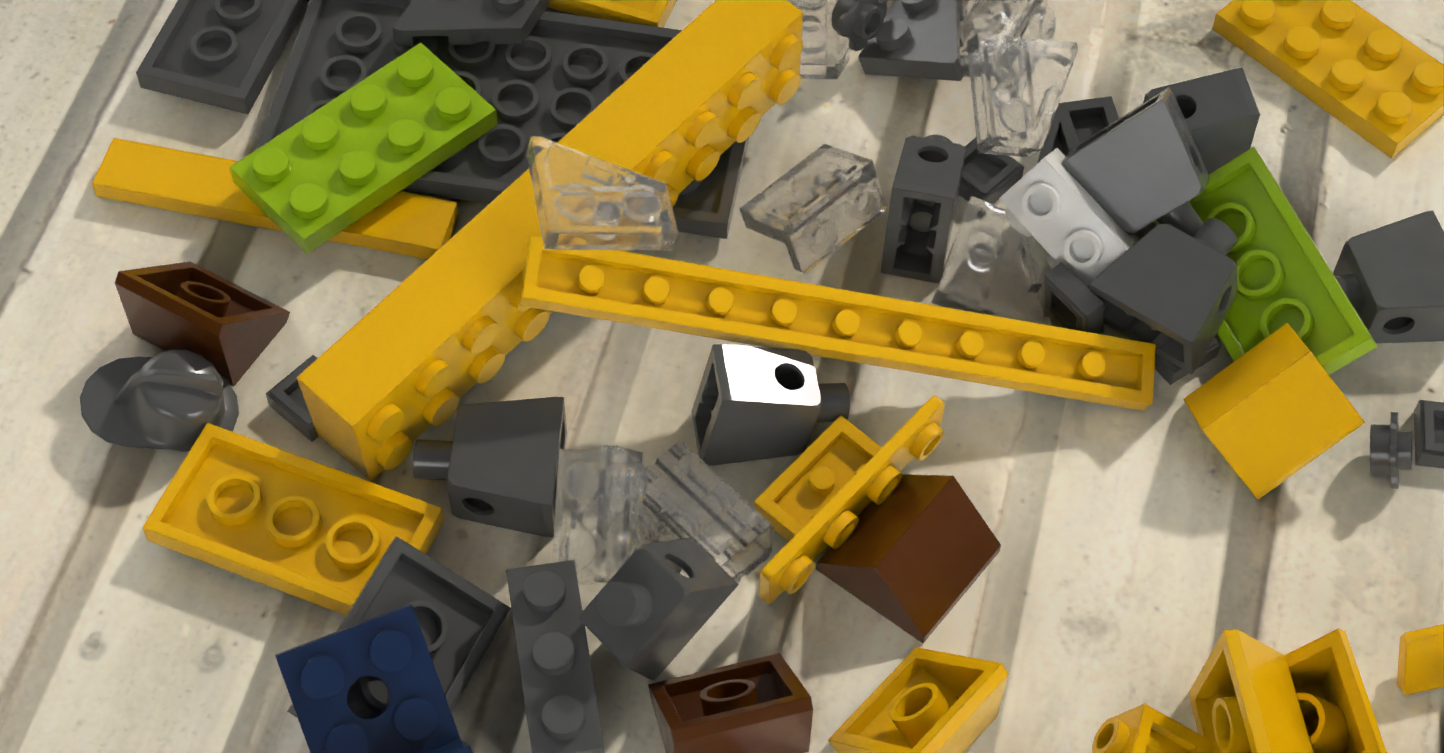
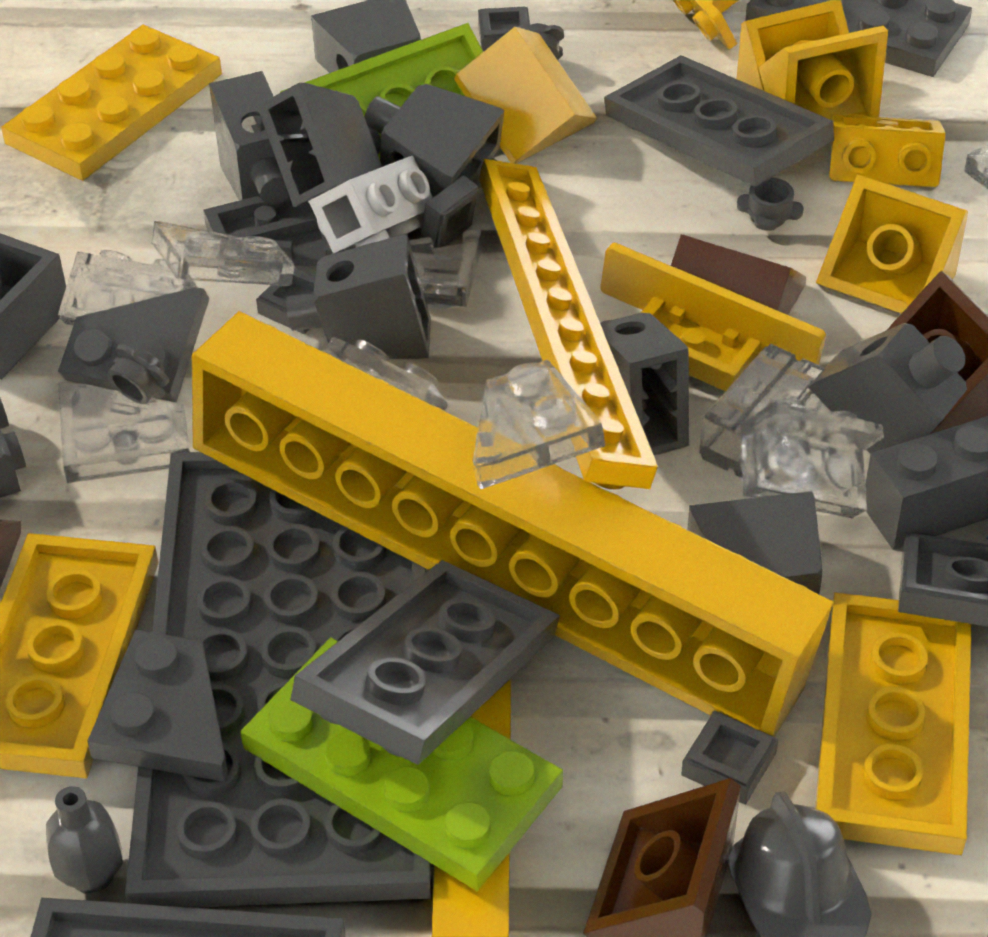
camera: 100 degrees left, 10 degrees down
none -> dark grey plate [290,560,560,765]
none -> dark grey plate [604,55,834,187]
none -> dark grey plate [737,178,804,231]

